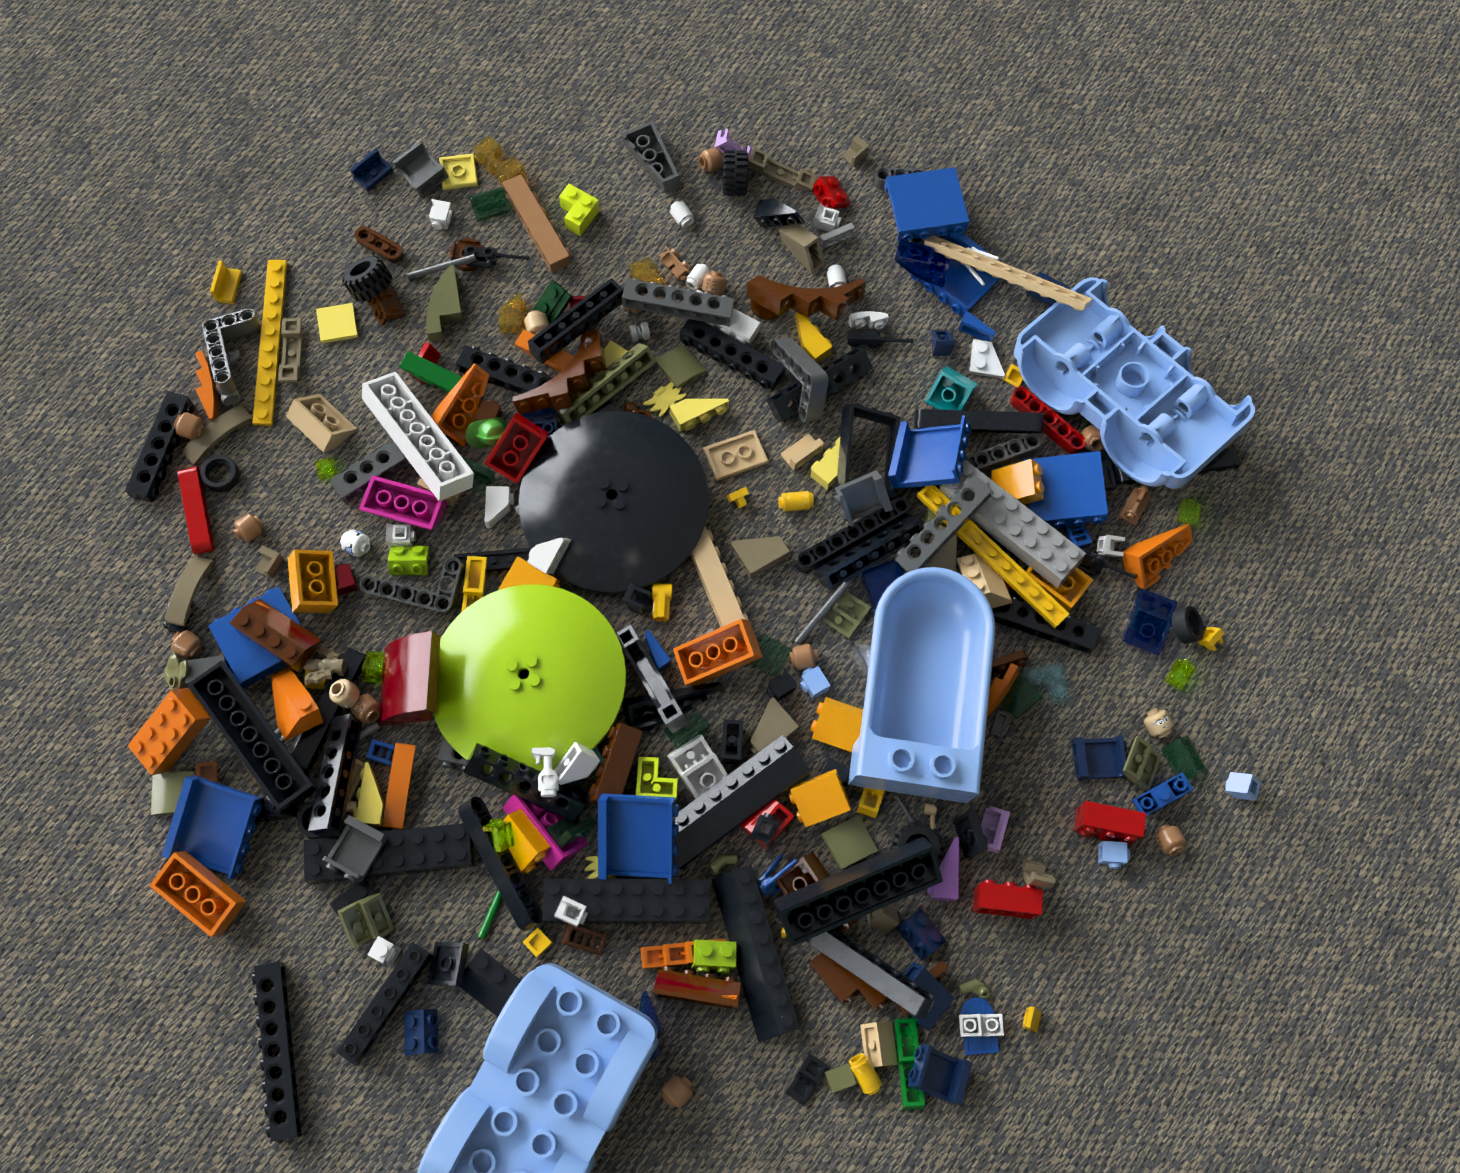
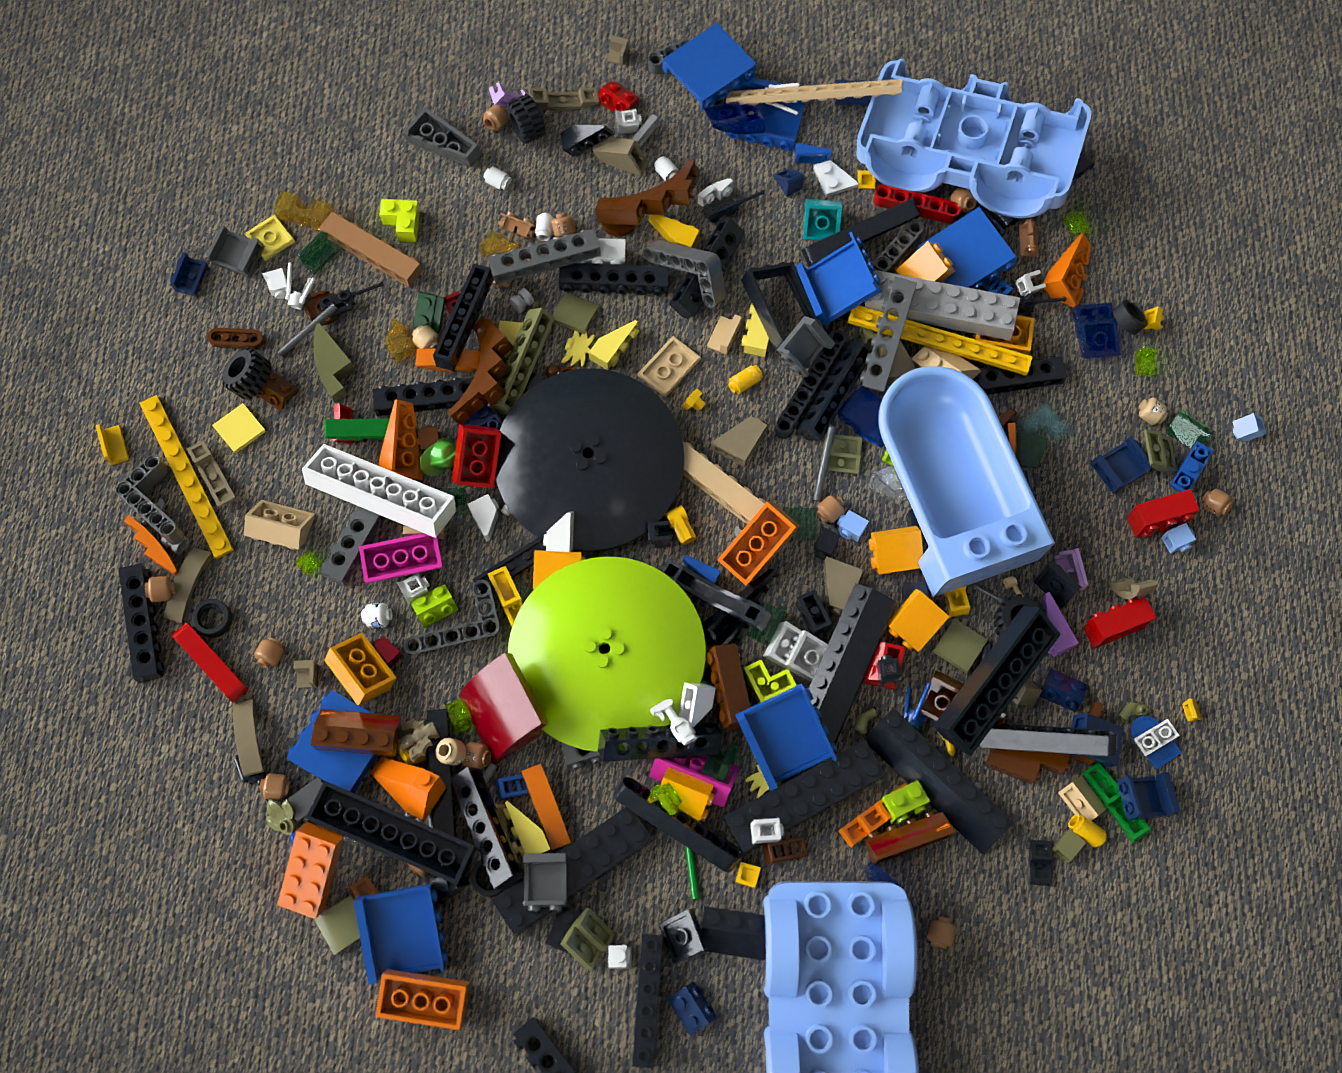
camera: 25 degrees left, 0 degrees up
none -> white plant [285,262,315,310]

